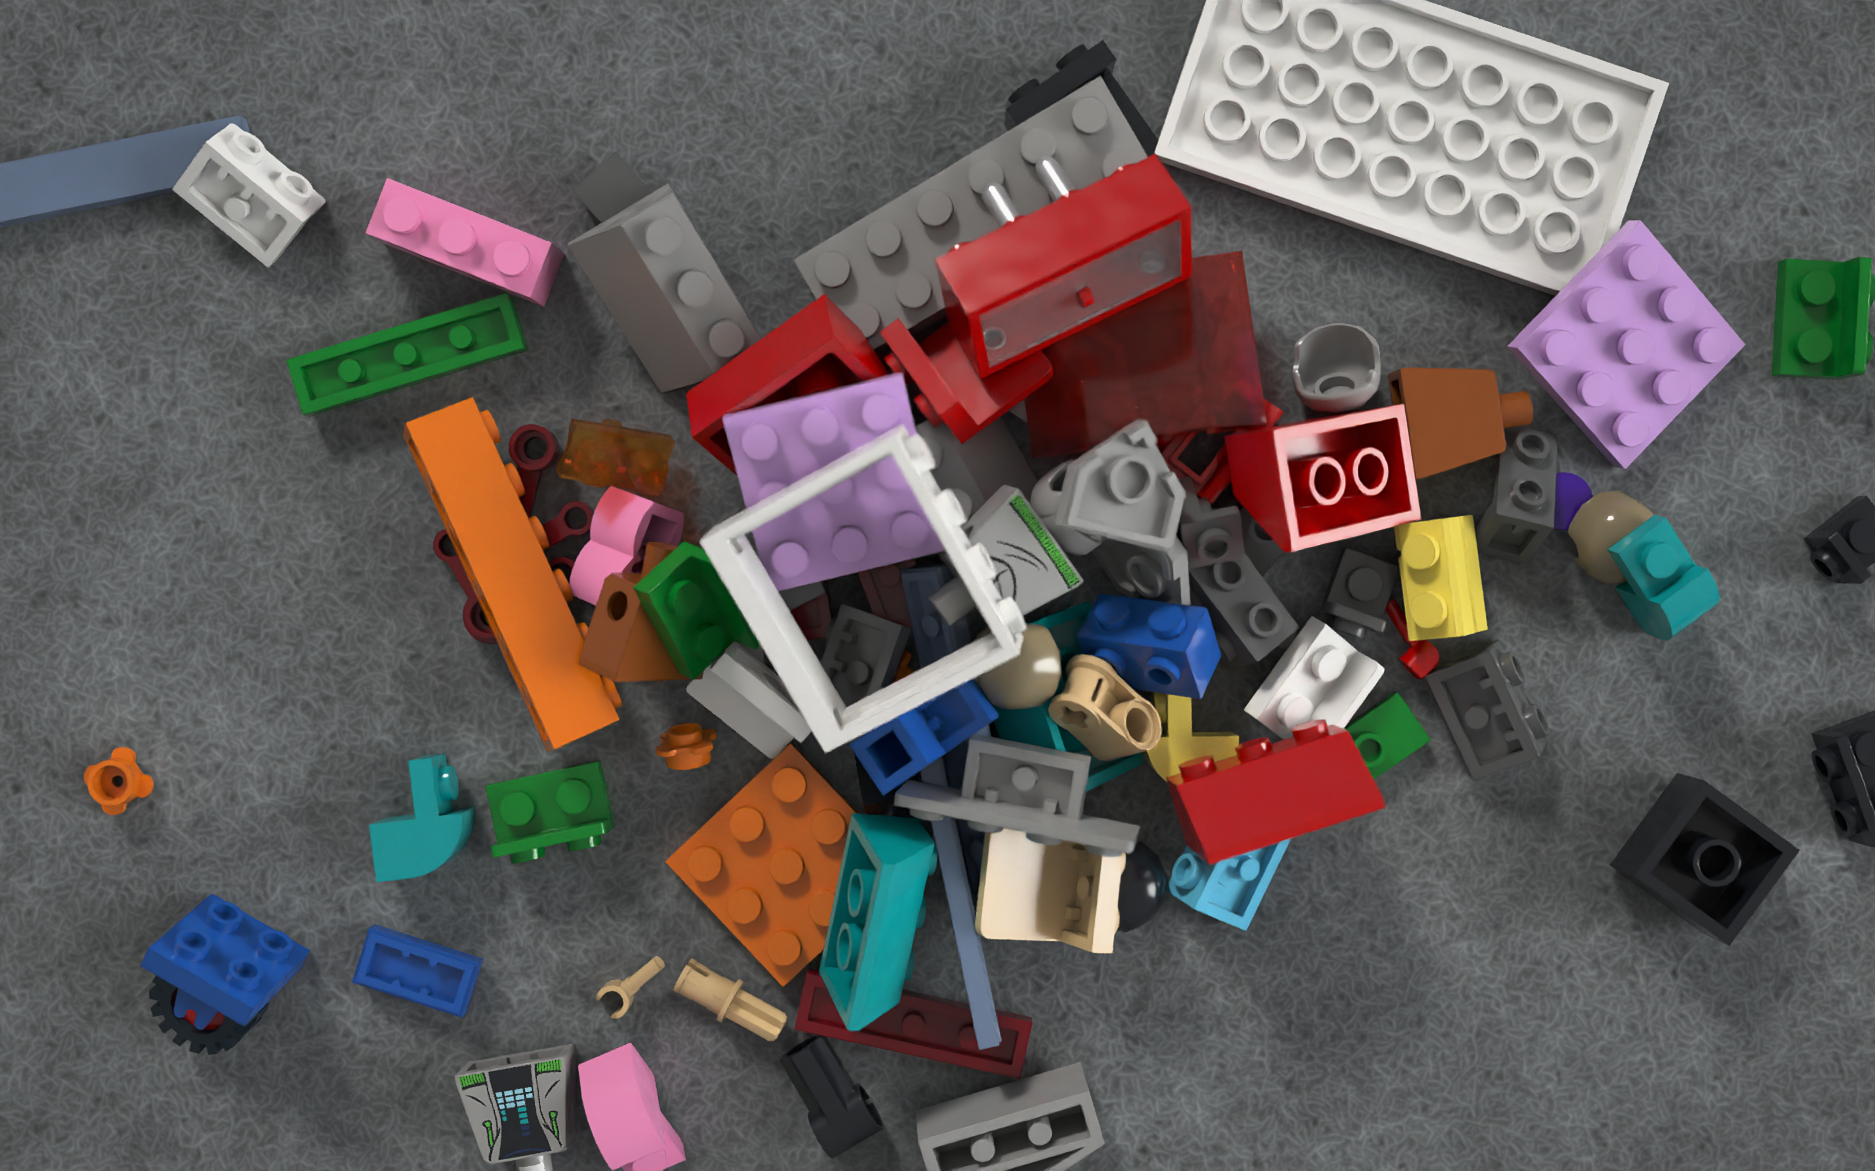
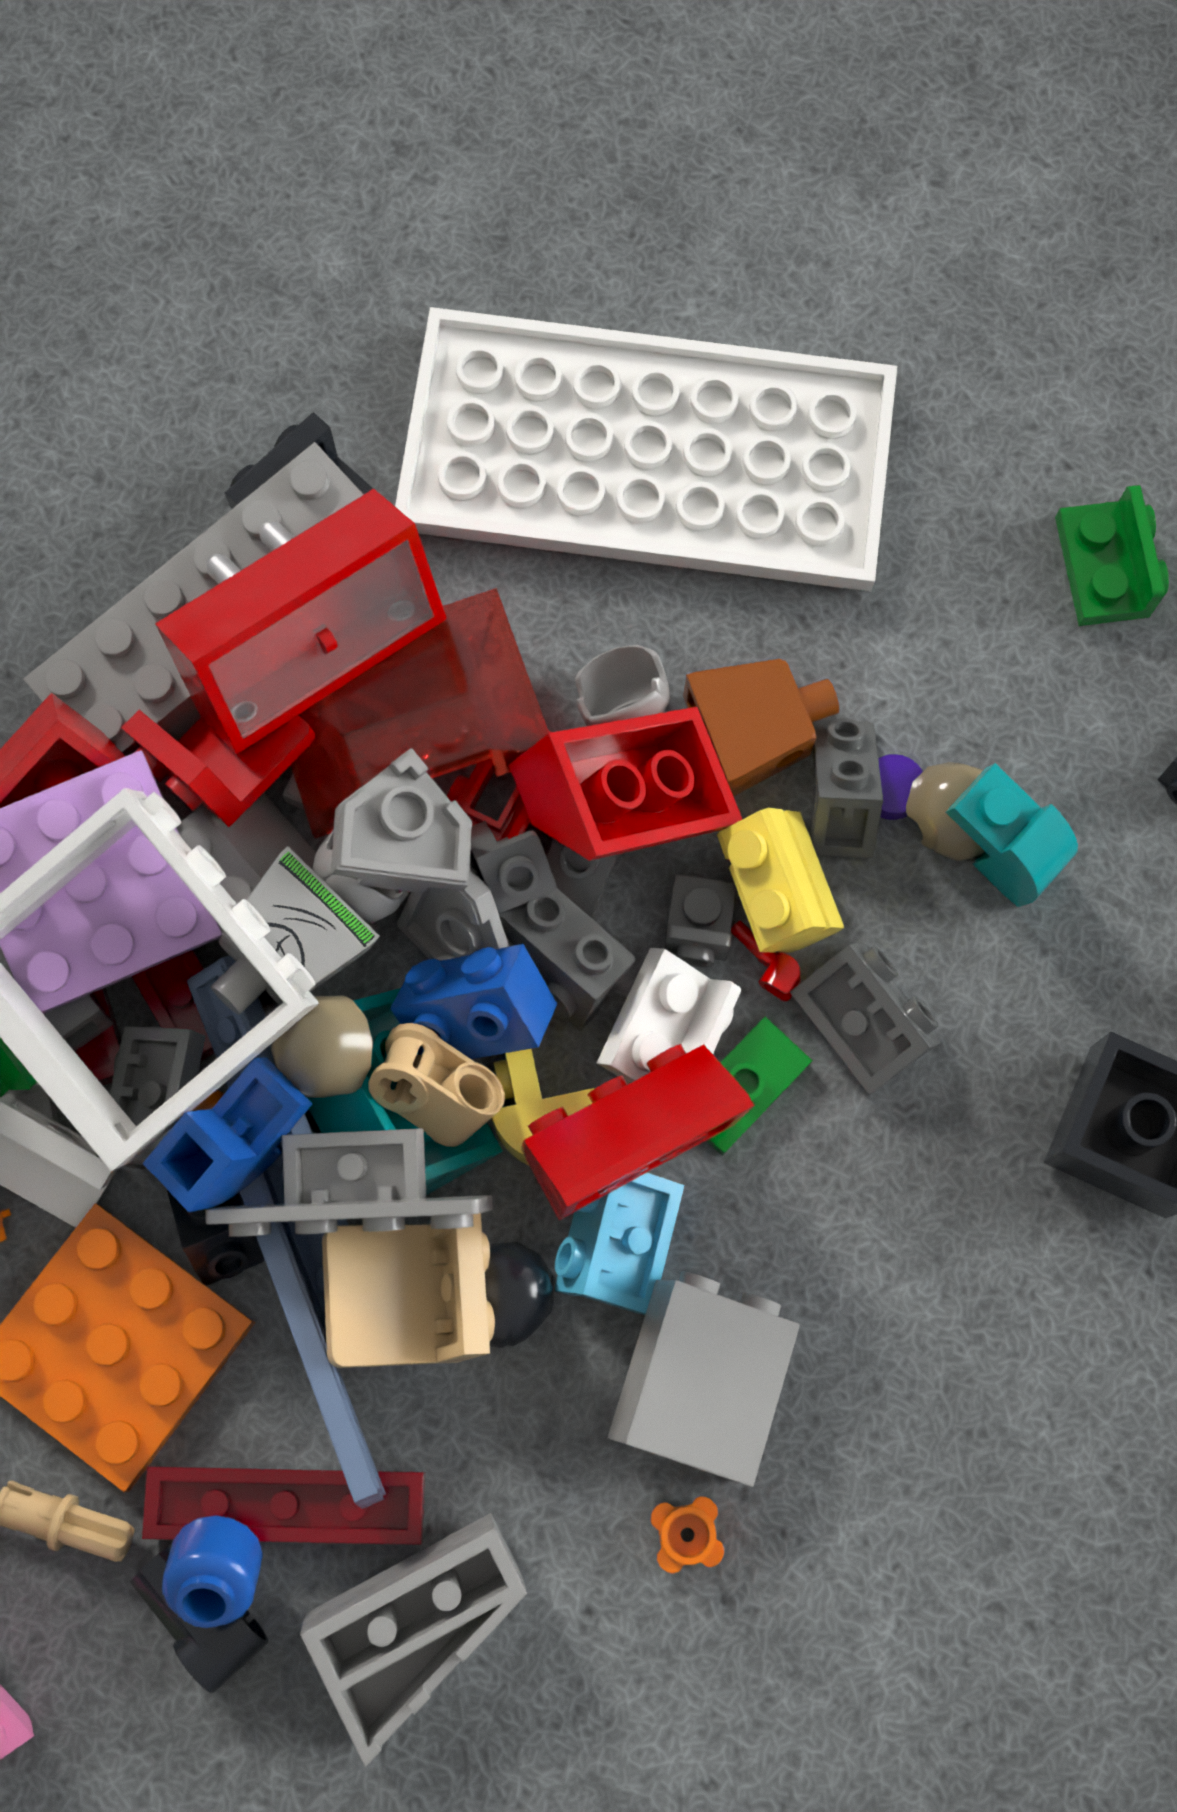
camera: 10 degrees left, 15 degrees down
teal slope [819,813,938,1031] -> none
lavender plate [1507,220,1746,469] -> none
none -> blue head [162,1515,263,1628]
none -> light grey brick [607,1271,800,1487]
none -> orange plate [651,1496,724,1573]

